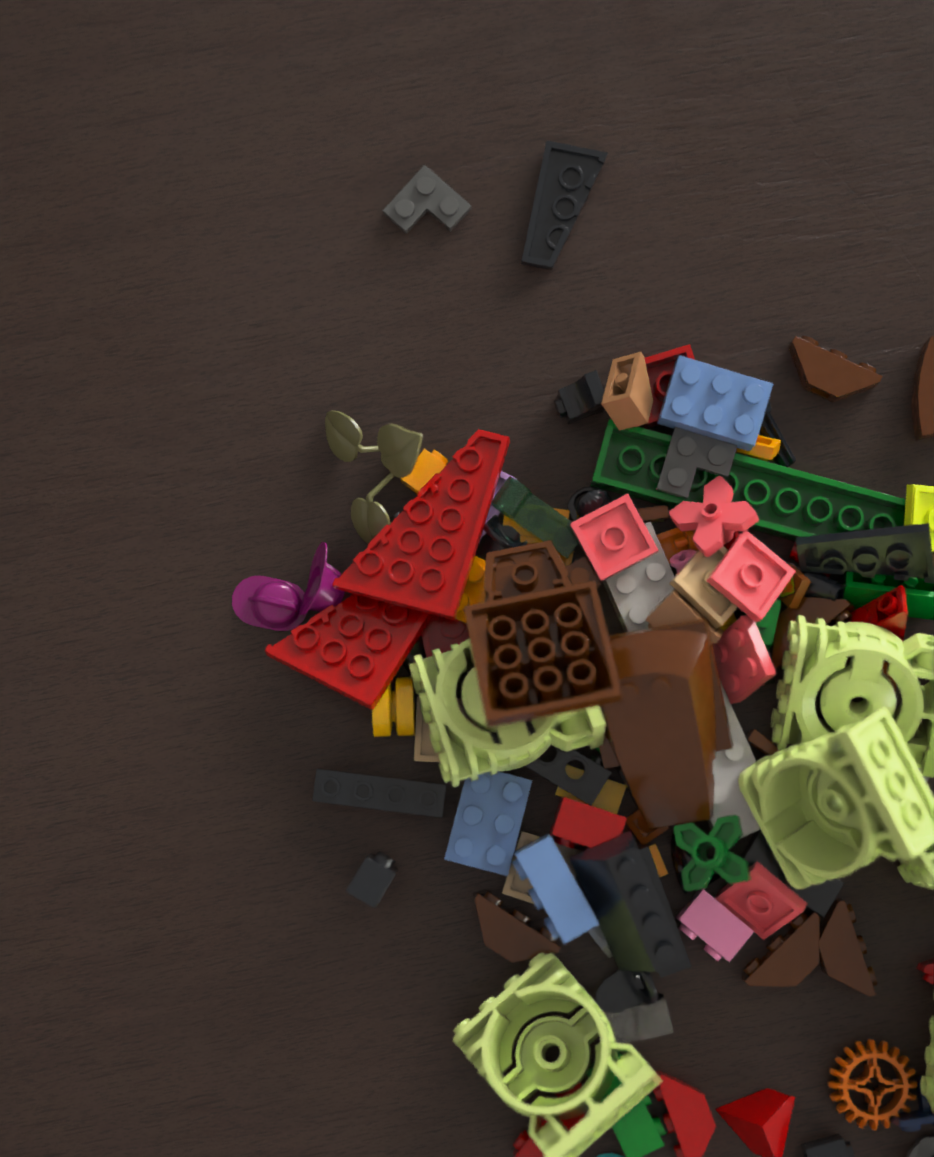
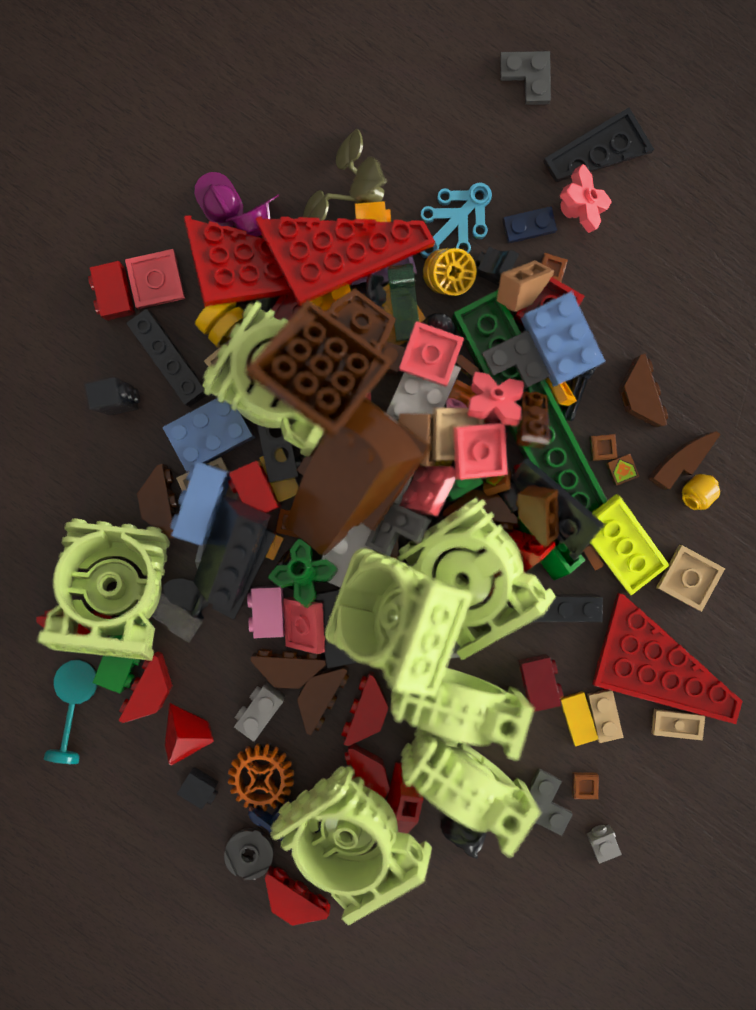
camera: 50 degrees right, 5 degrees up
none -> red brick [88,261,135,320]
none -> coral plate [125,249,186,309]
none -> light grey brick [234,682,286,742]
none -> red slope [341,671,389,746]
none -> dark grey plate [365,503,431,556]
none -> medium azure plant [420,183,492,259]
none -> yellow wheel [423,248,476,296]
none -> dark blue plate [503,206,557,244]
none -> reddish brown slope [516,391,550,449]
none -> reddish brown slope [516,485,558,546]
none -> dark orange tile [541,253,568,282]
none -> coral plant [560,164,611,233]
none -> dark orange tile [589,434,618,461]
none -> tile [606,454,639,486]

